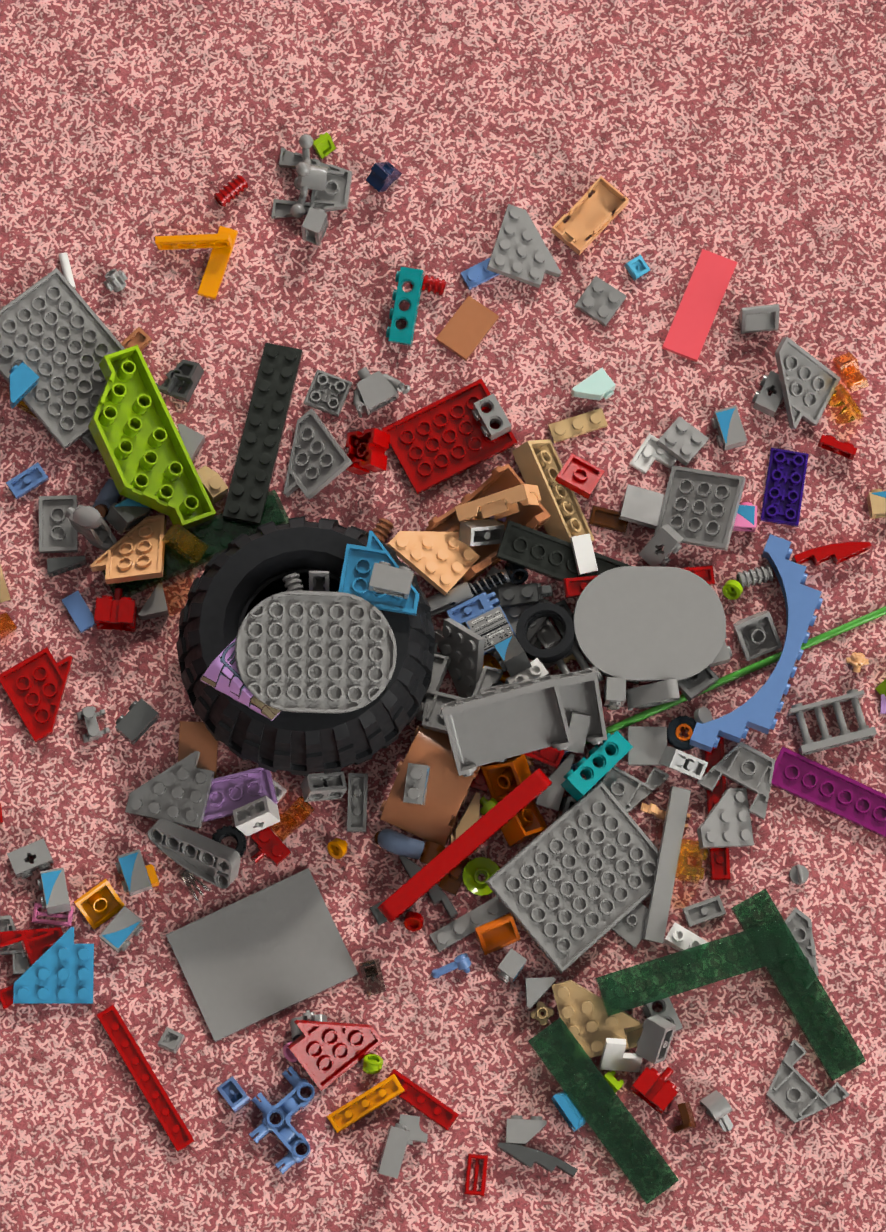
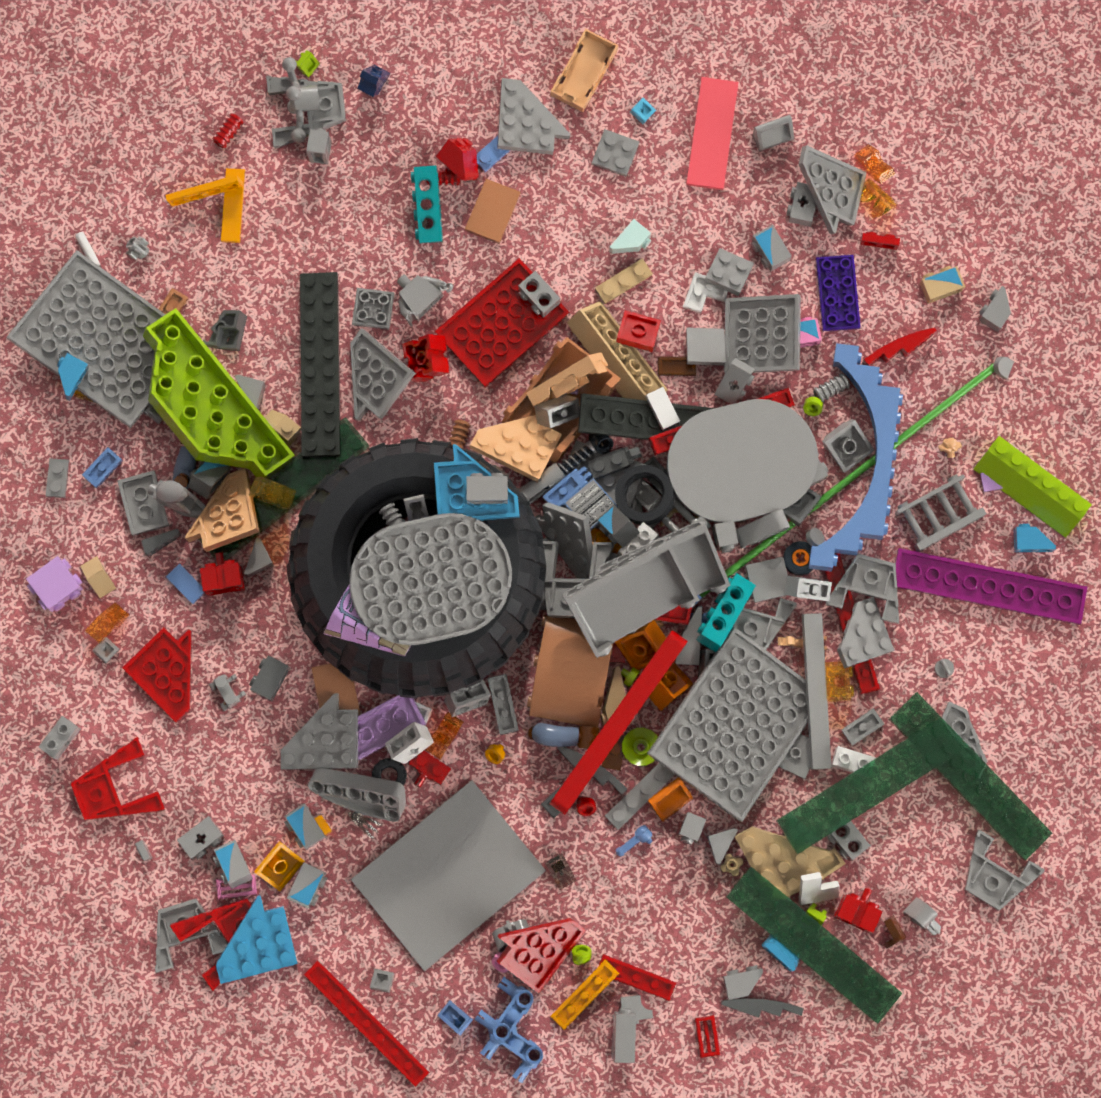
camera: 10 degrees left, 5 degrees up
light grey brick [403,763,430,805] -> none
light grey tile [565,711,591,754] -> none
light grey brick [635,1015,676,1064] -> none
none -> red slope [436,138,479,181]

